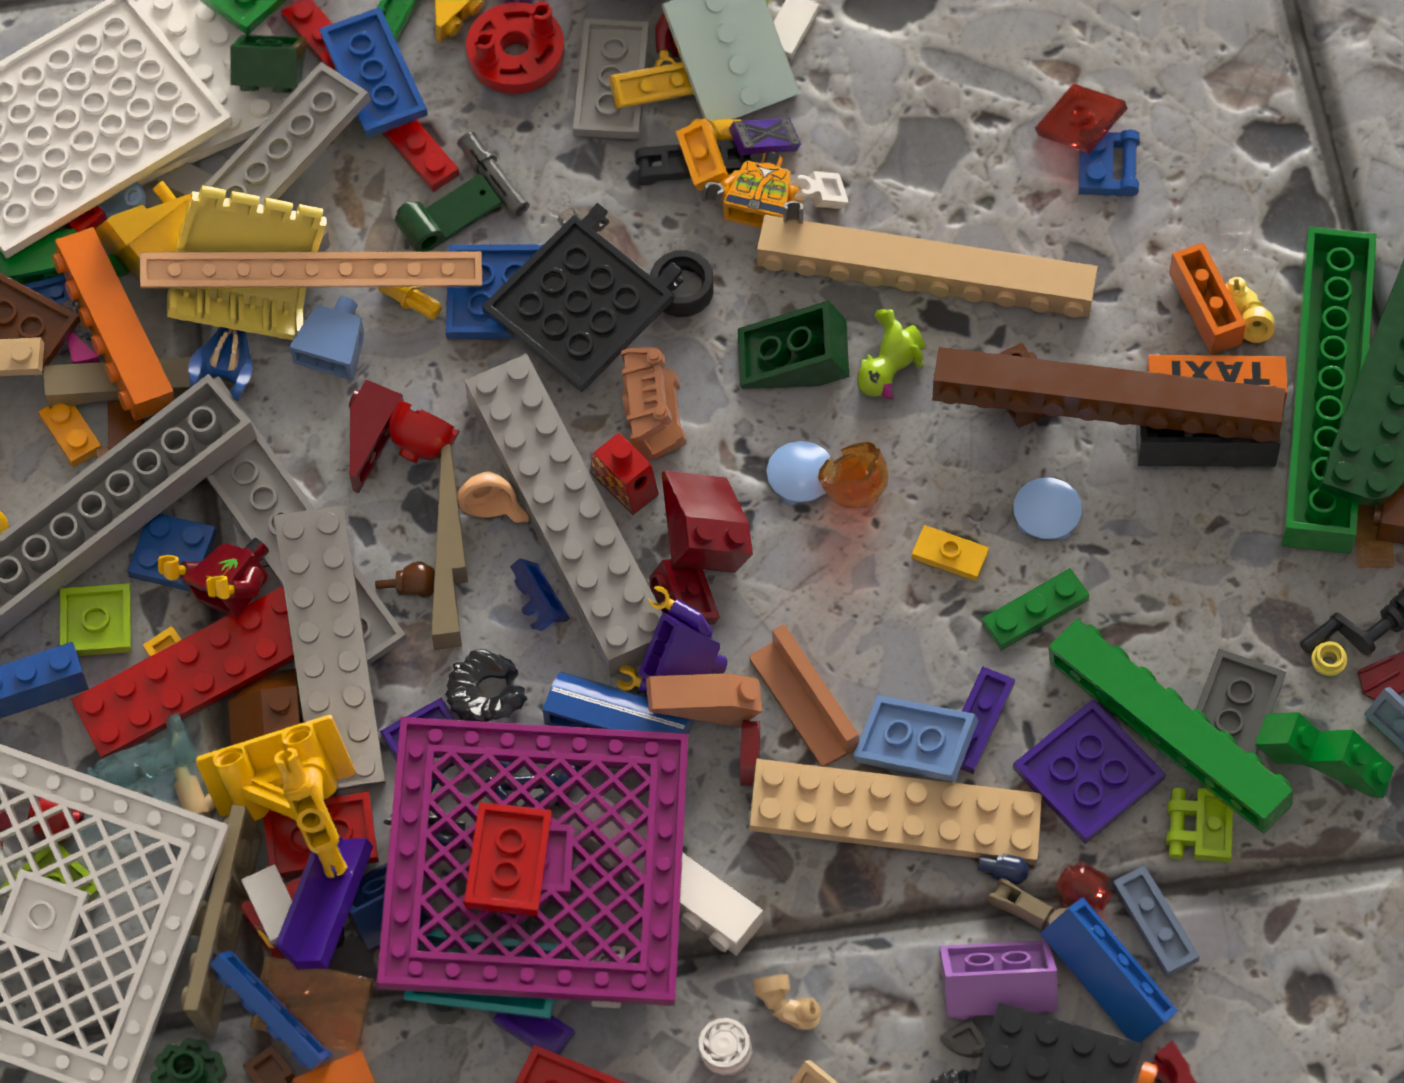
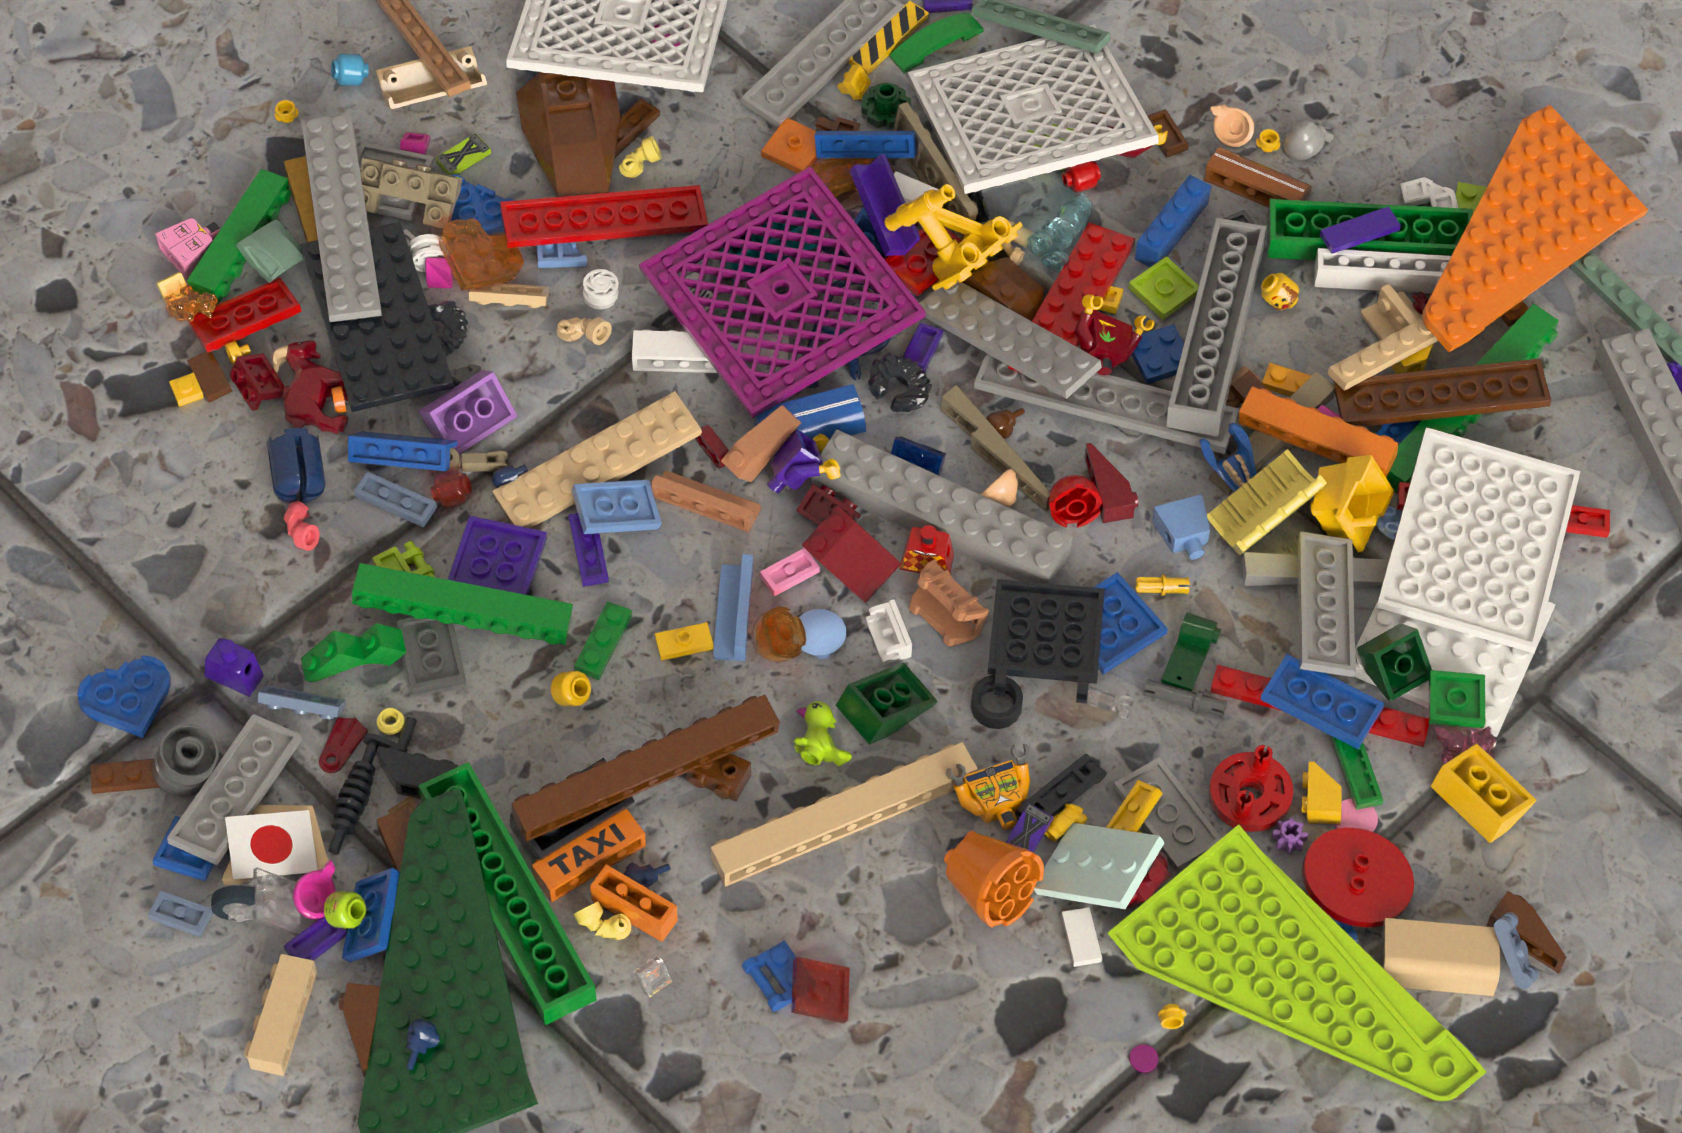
camera: 140 degrees right, 5 degrees down
light nougat plate [140,252,482,288] -> none
red plate [464,802,552,916] -> none
light orange plate [676,118,729,191] -> none
white plate [790,171,848,209] -> none
light blue dish [1013,478,1082,540] -> none
none -> dark blue cylinder [267,428,326,504]
none -> coral arm [284,501,320,551]
none -> black slope [377,746,459,799]
none -> yellow head [550,671,591,707]
none -> dark blue piece [624,862,671,888]
none -> medium blue panel [713,554,753,661]
none -> bright pink plate [760,548,820,596]
none -> white hinge [866,599,912,665]
none -> orange cone [944,831,1044,928]

